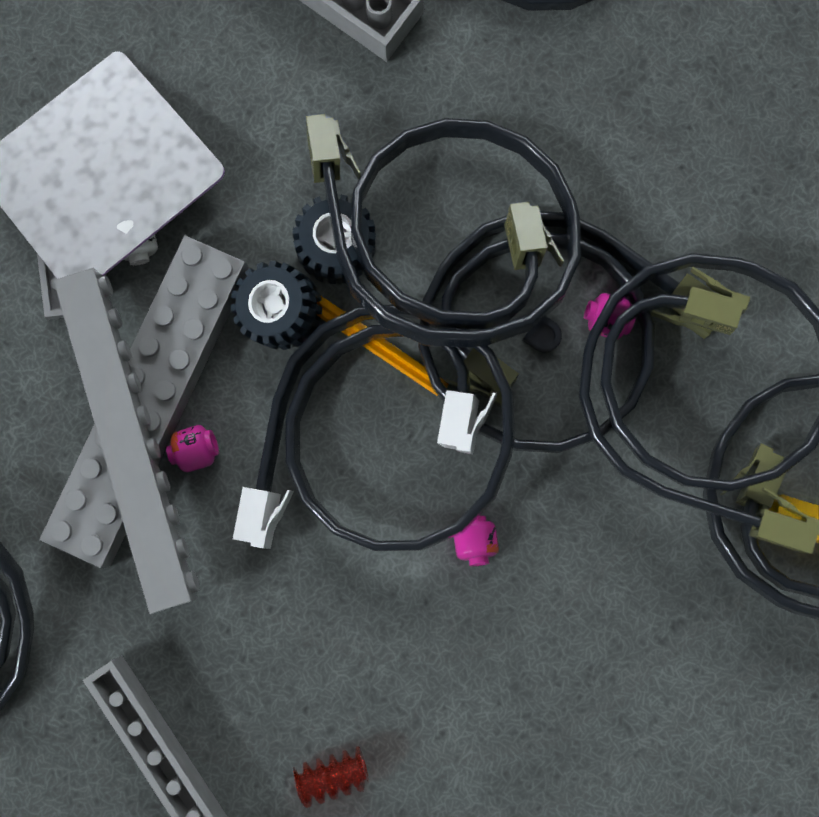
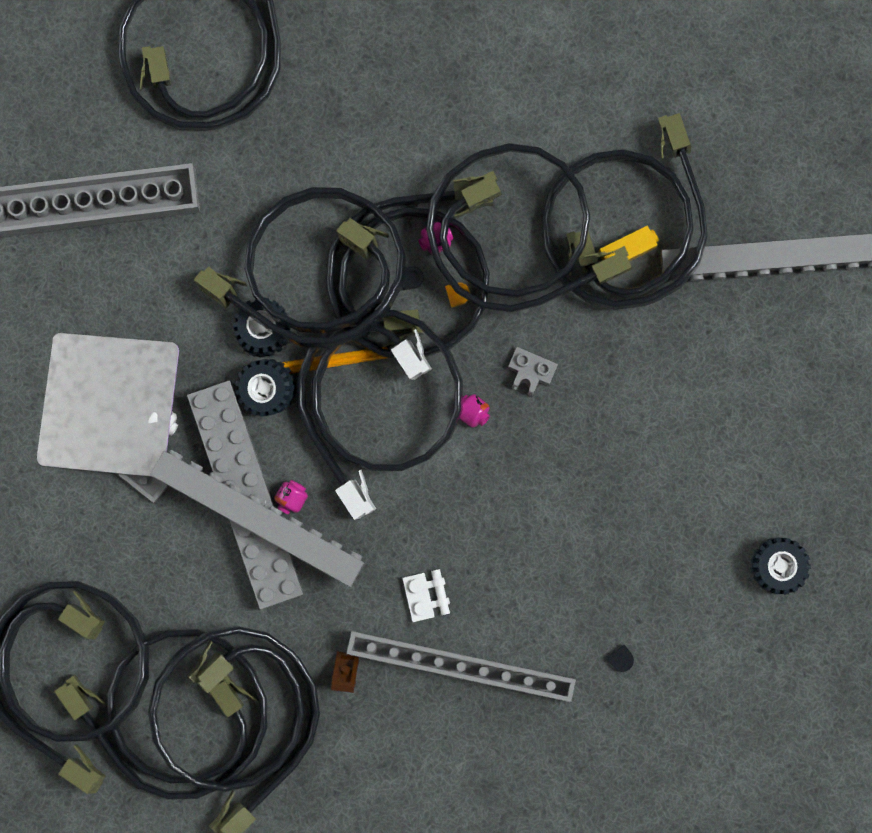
camera: 45 degrees left, 0 degrees up
clear red piece [293,746,369,808] -> none
none -> reddish brown slope [331,651,359,693]
none -> white plate [403,569,450,622]
none -> light orange tile [445,282,470,308]
none -> light grey plate [508,347,558,397]

